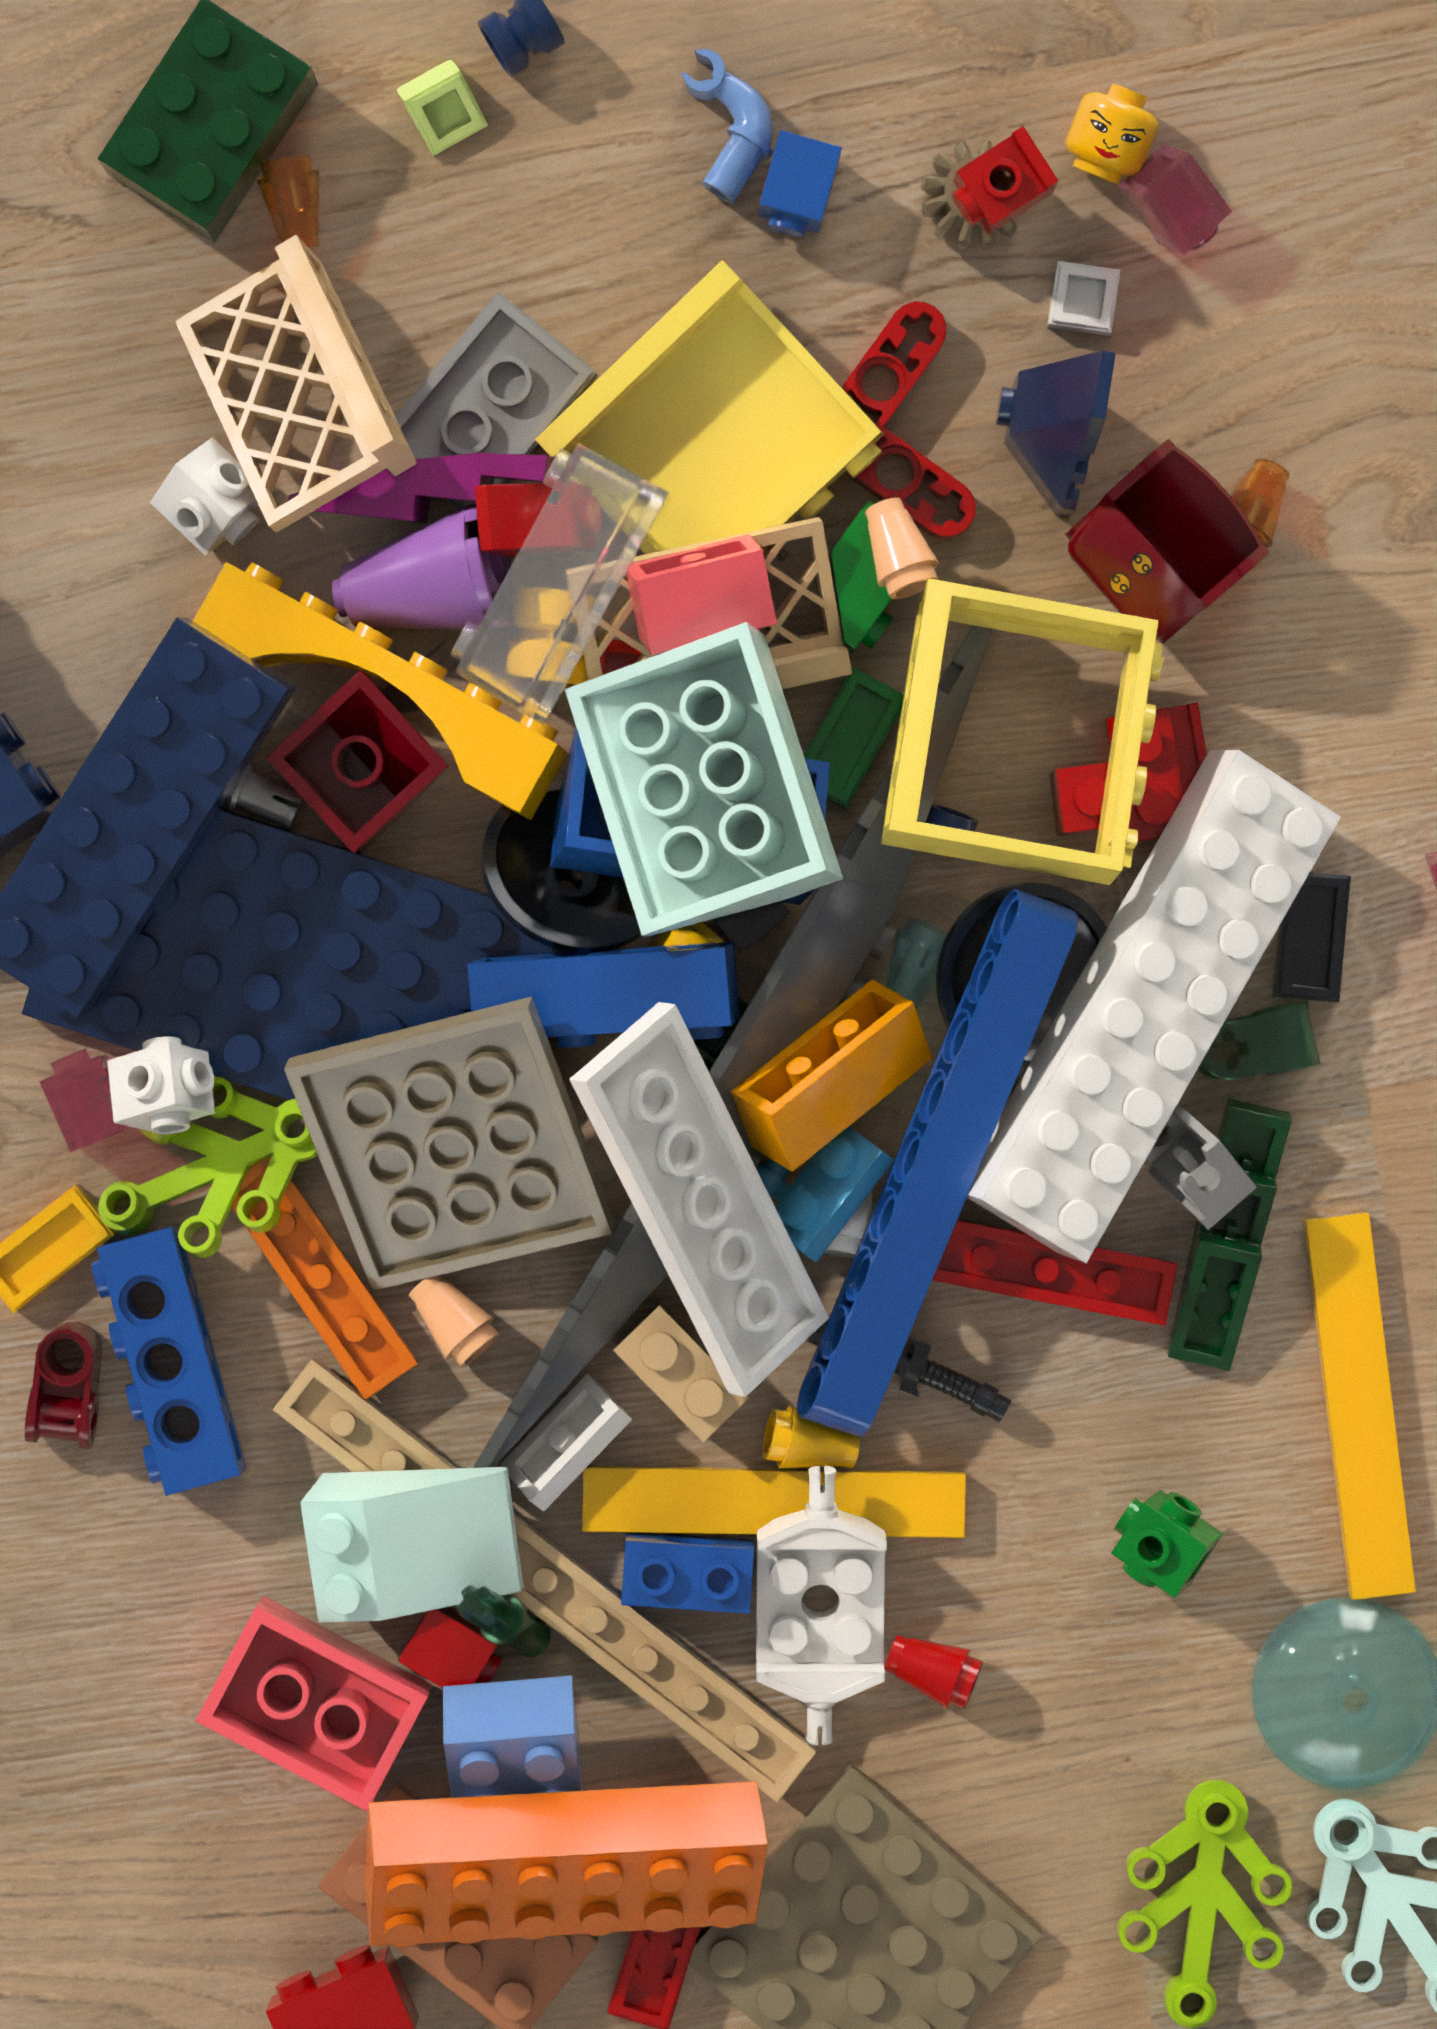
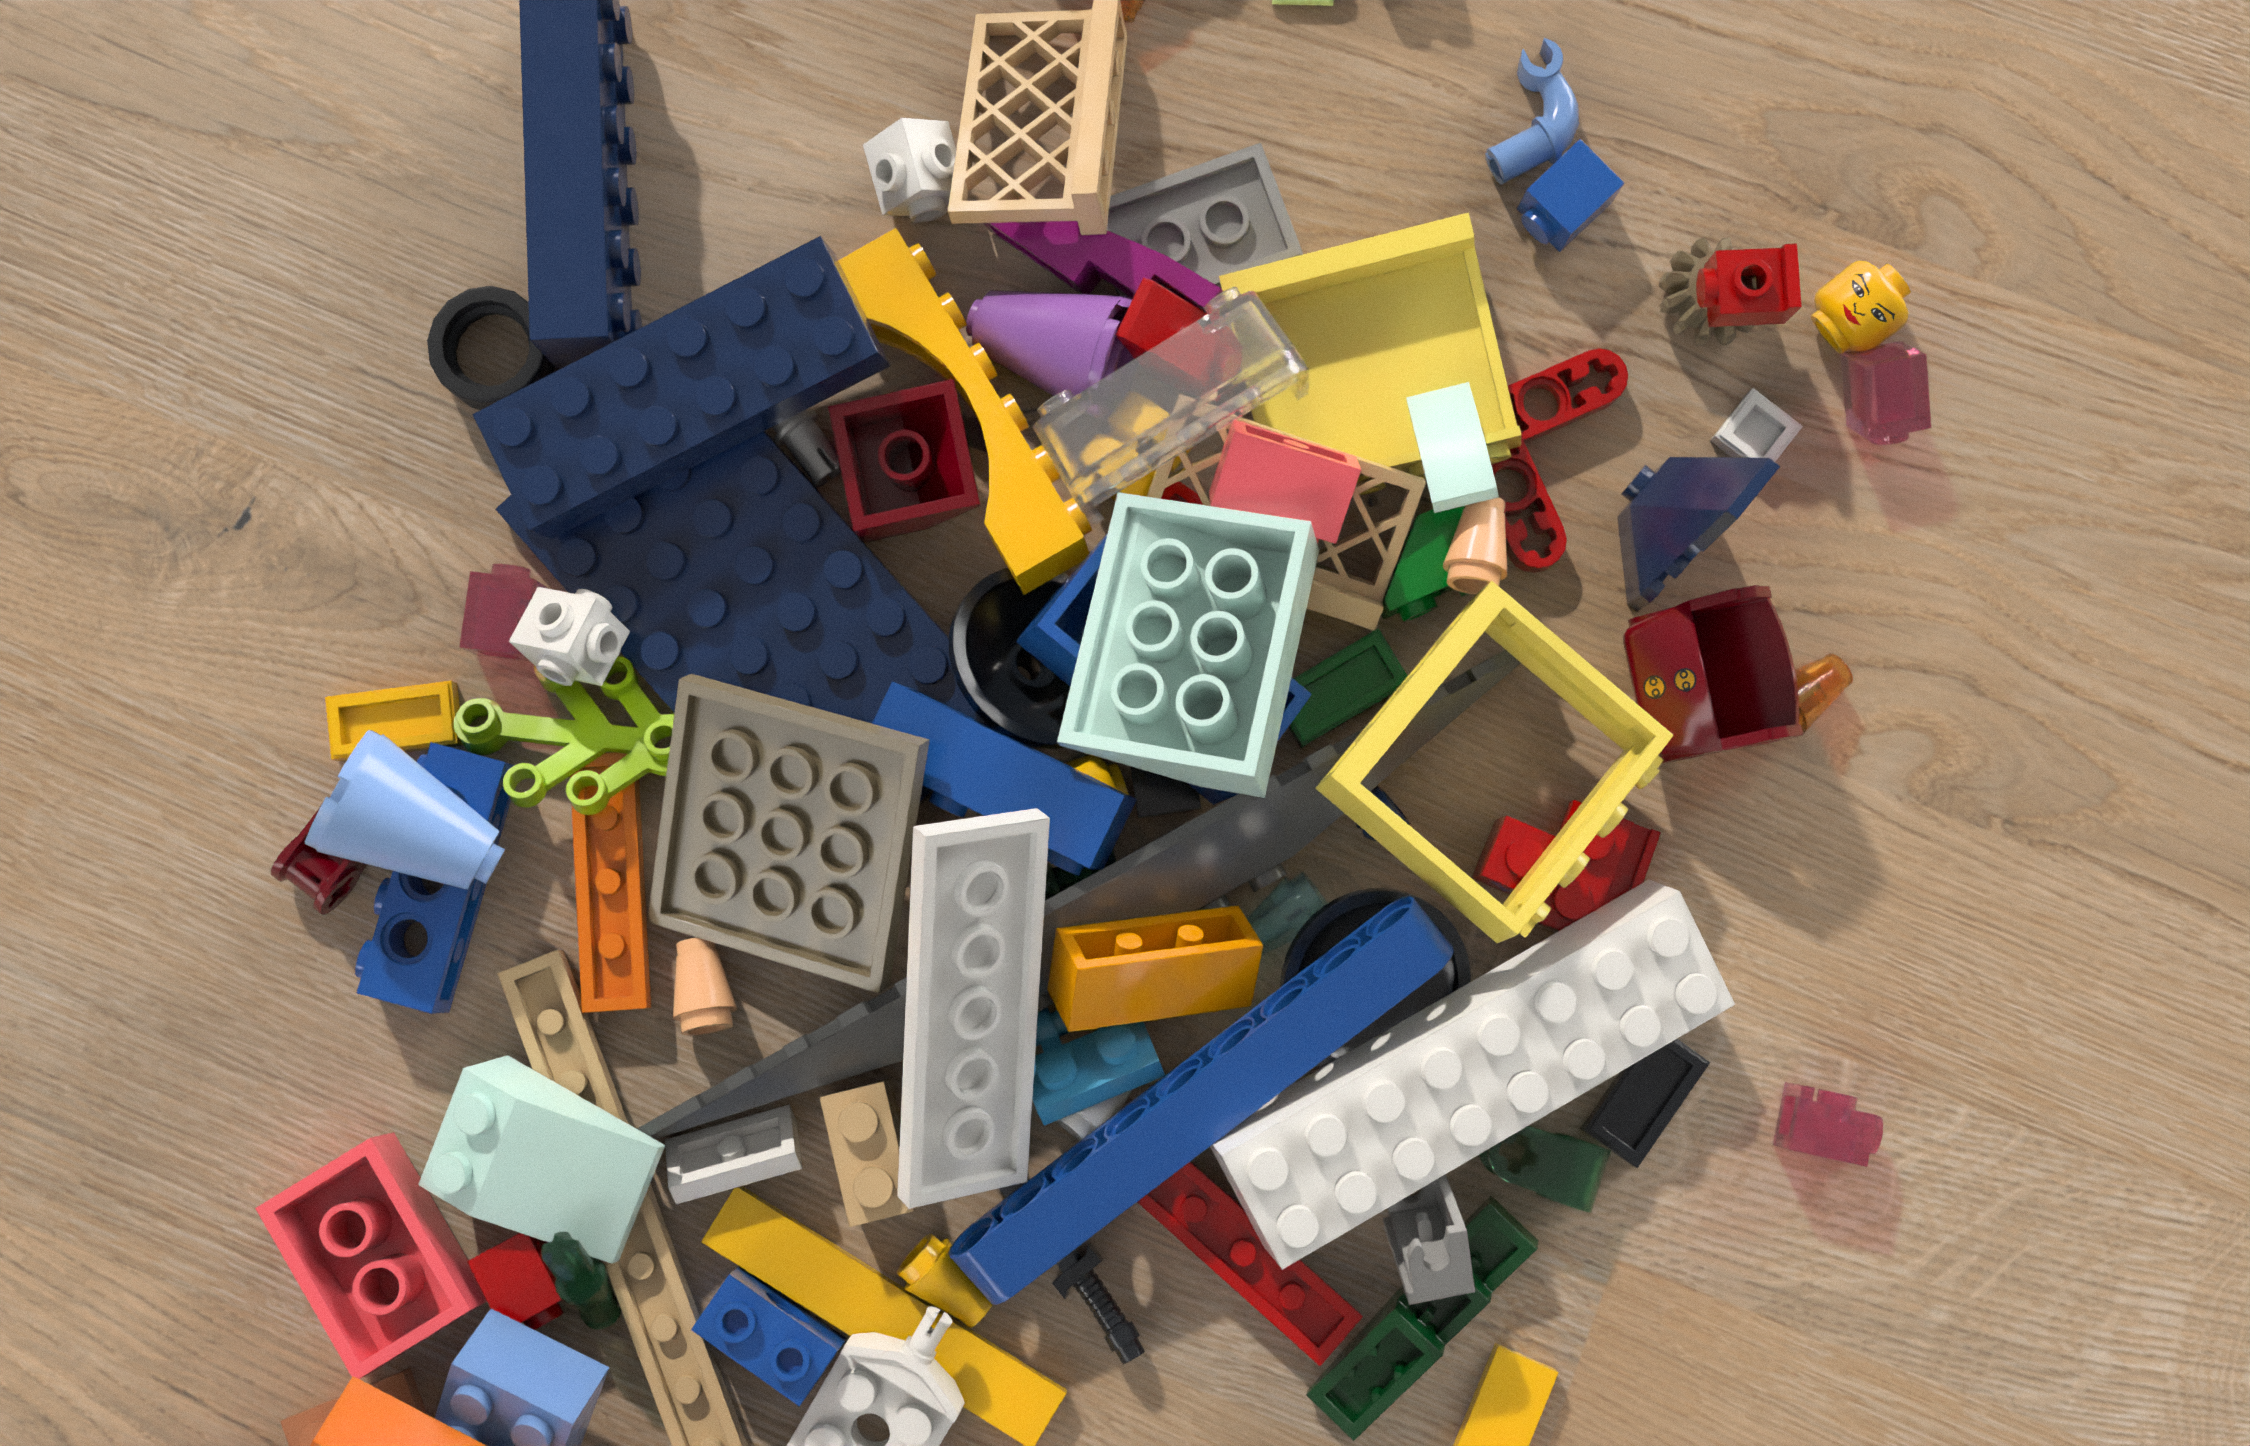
camera: 30 degrees right, 5 degrees down
none -> light blue cone [305,730,505,890]
none -> light aqua slope [1406,382,1499,513]

